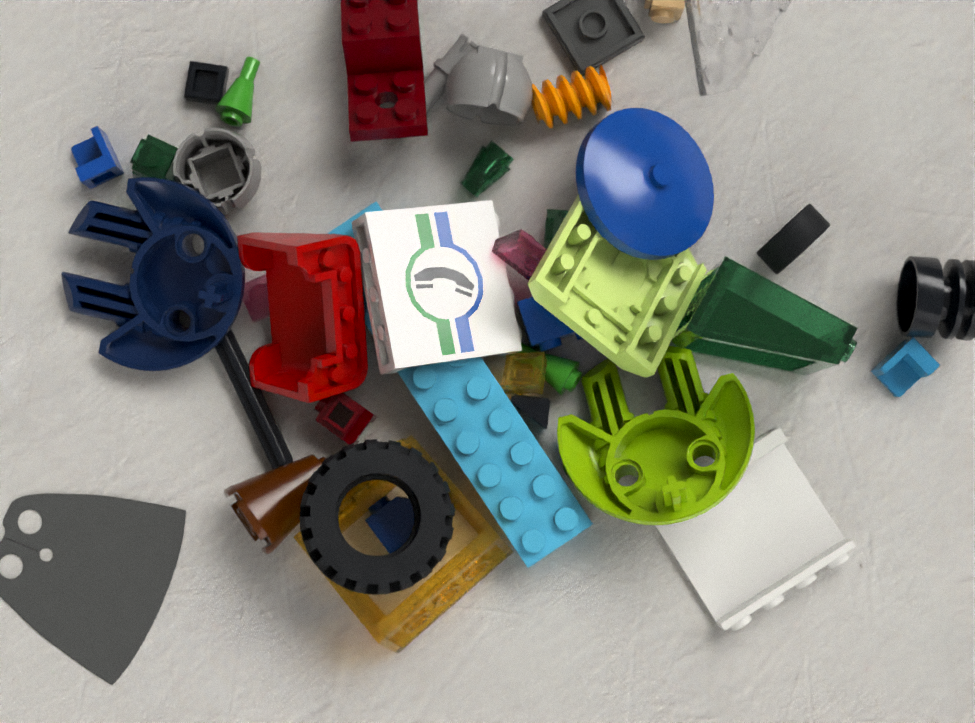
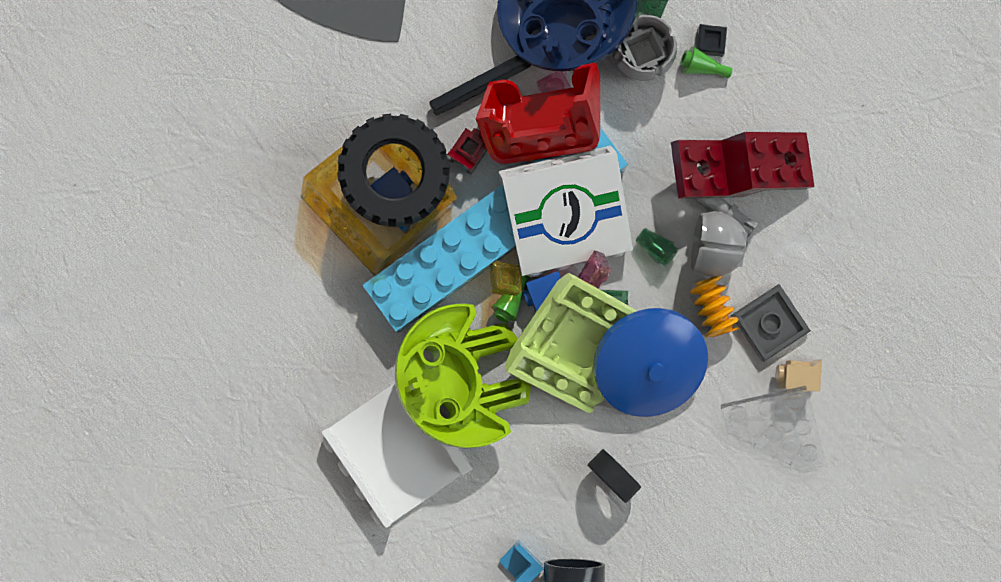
camera: 90 degrees right, 0 degrees up
reddish brown cone [224,454,326,555] -> none
black slope [511,394,550,429] -> none
clear green windscreen [669,256,858,376] -> none

